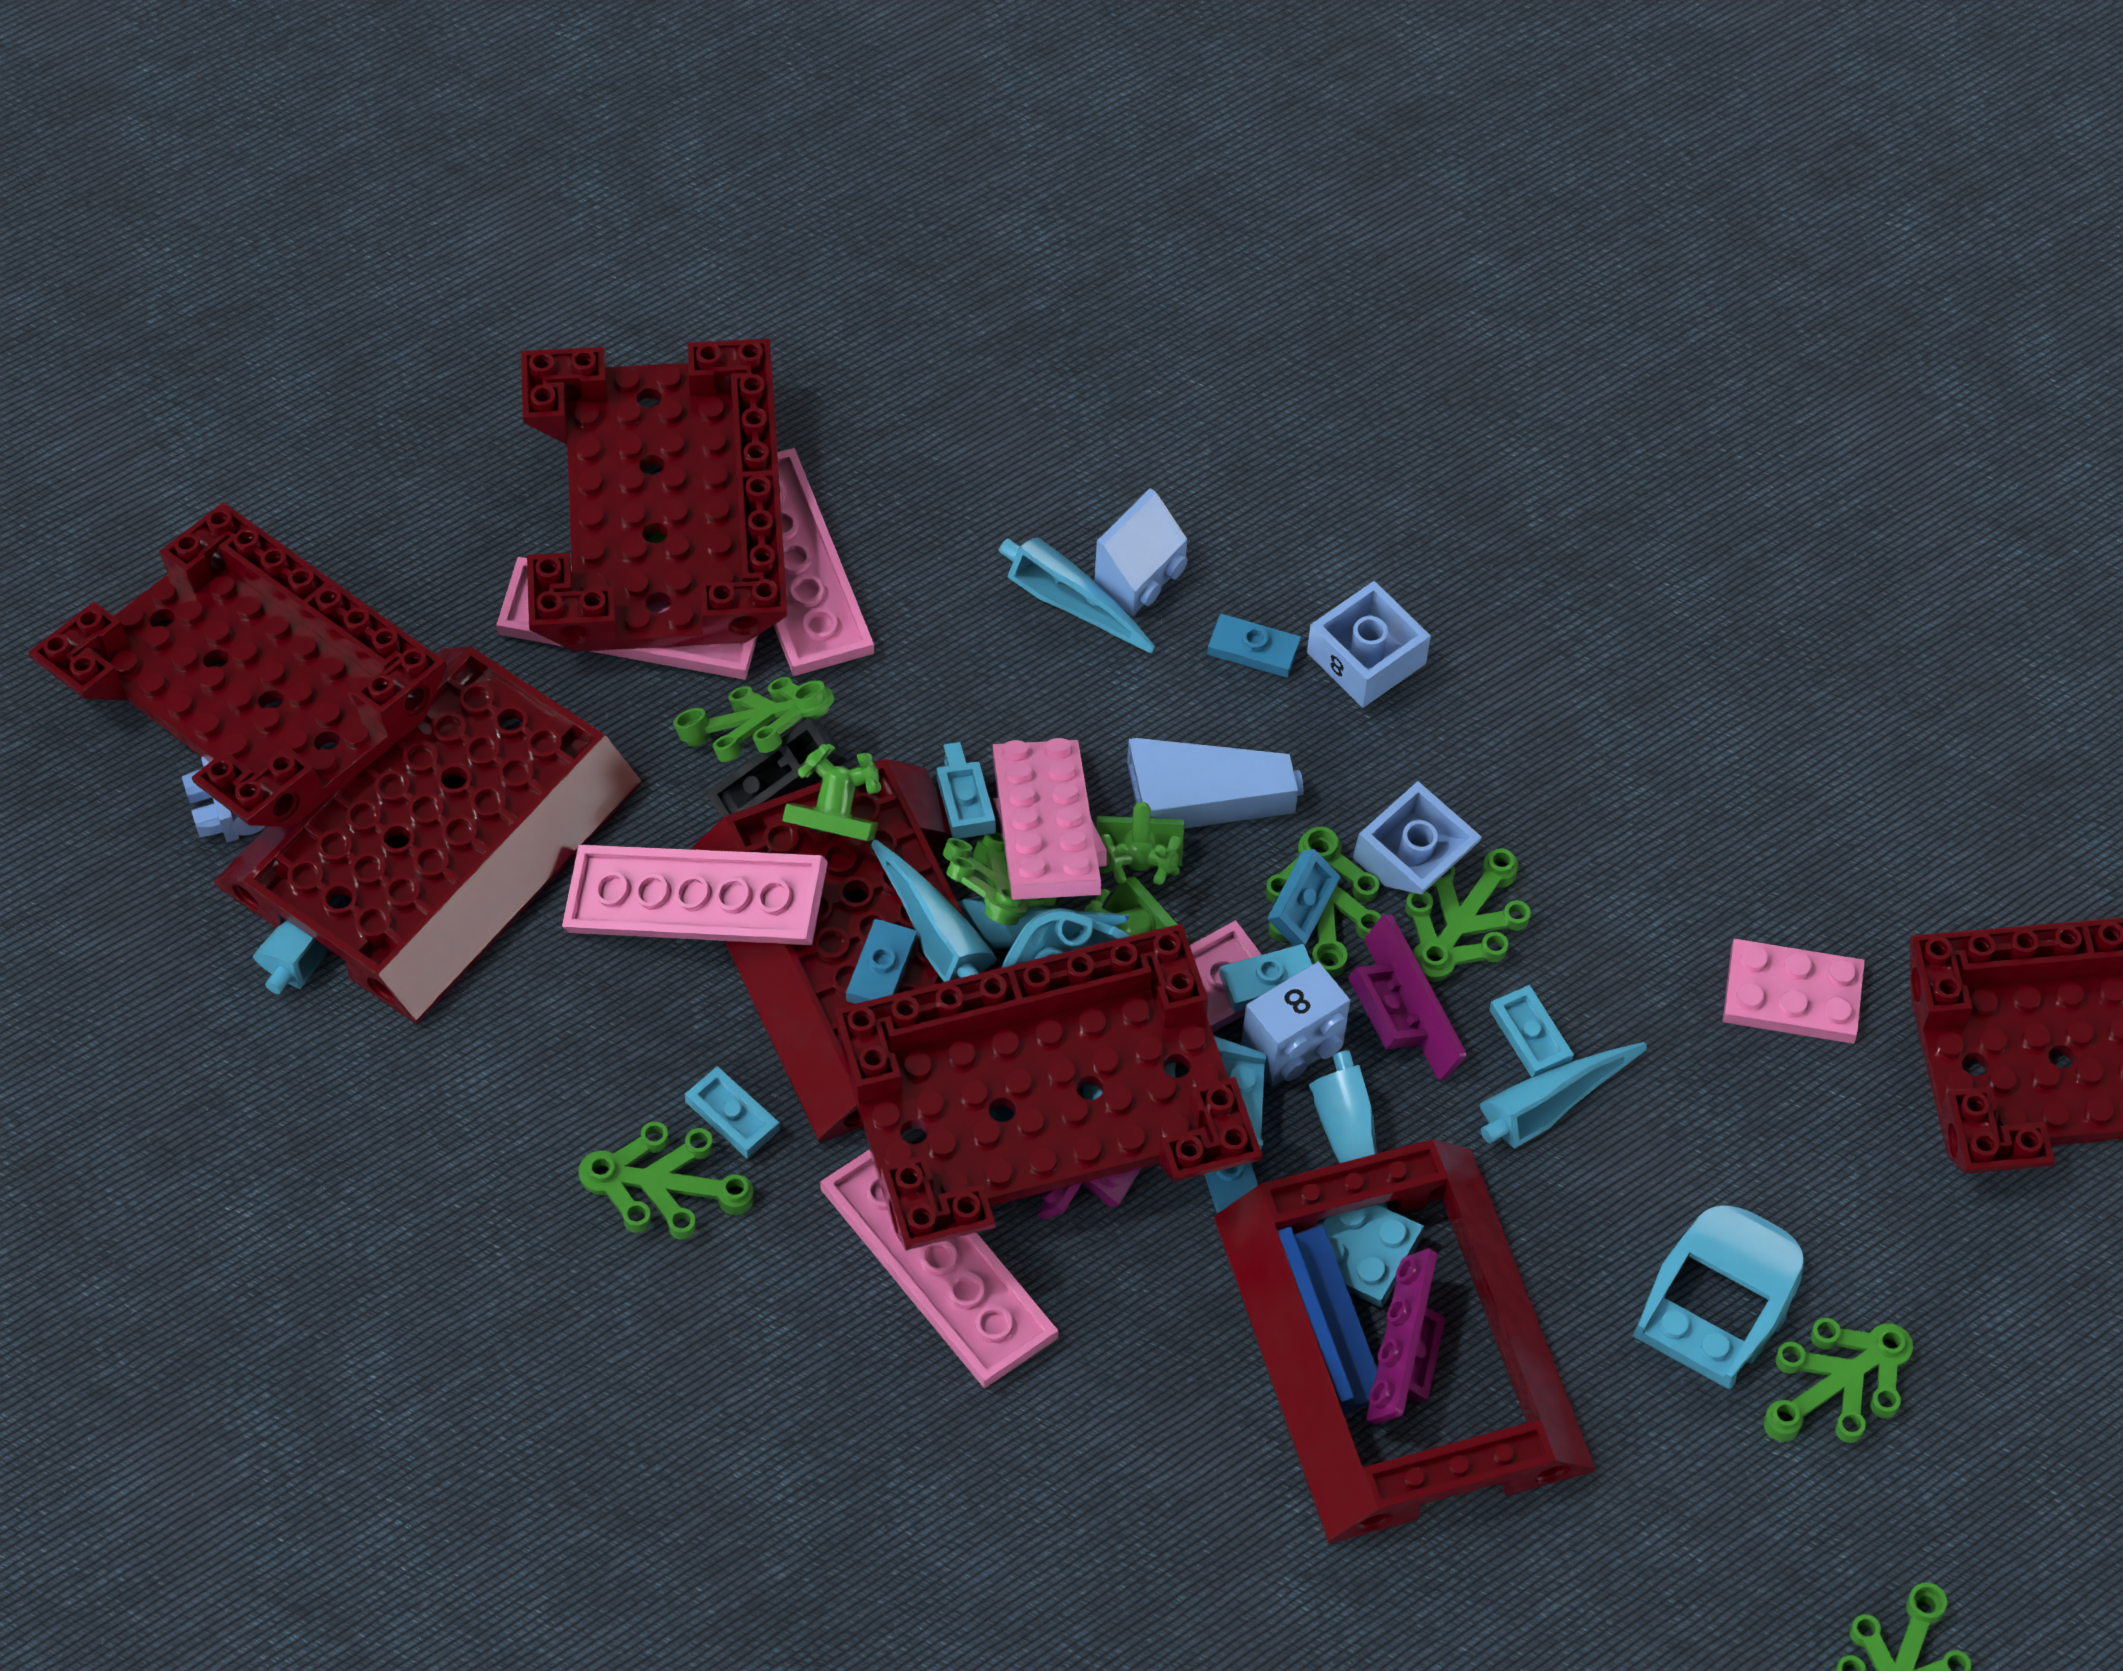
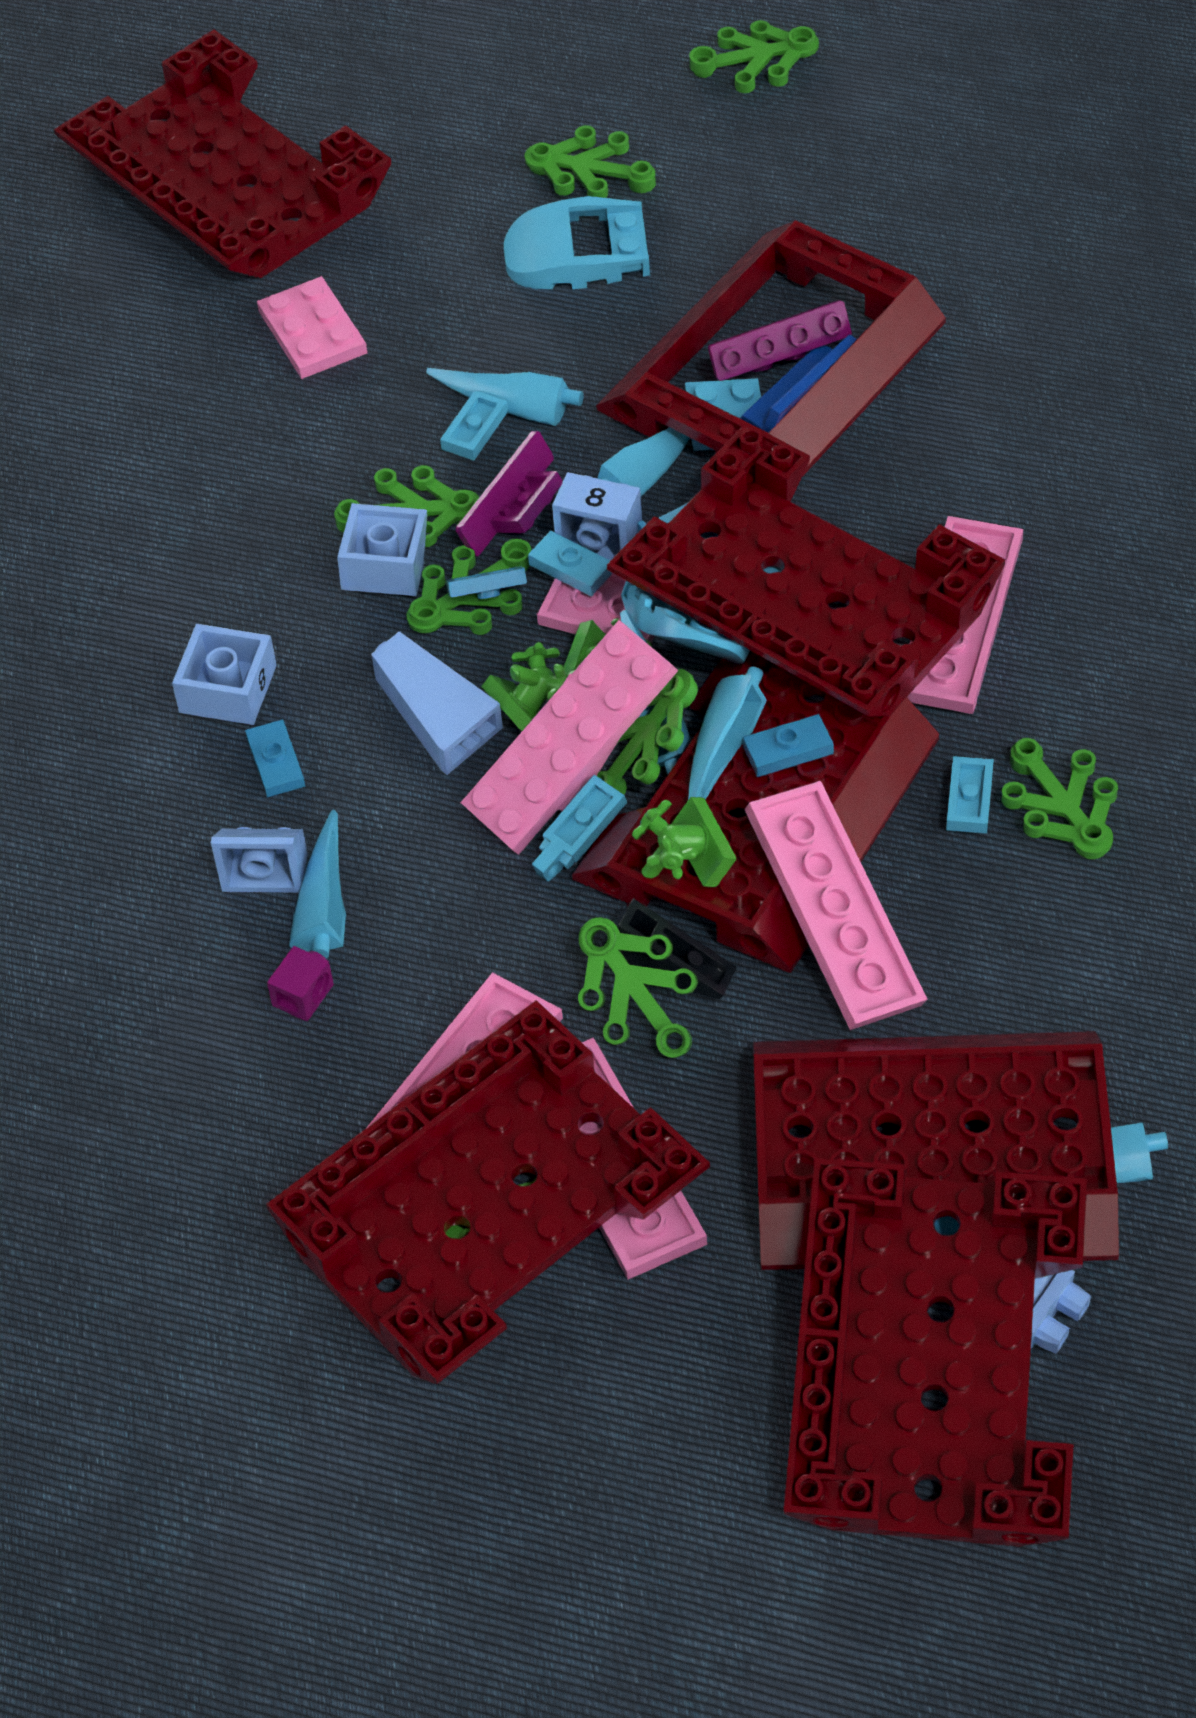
camera: 120 degrees left, 5 degrees down
none -> magenta brick [267,946,334,1022]

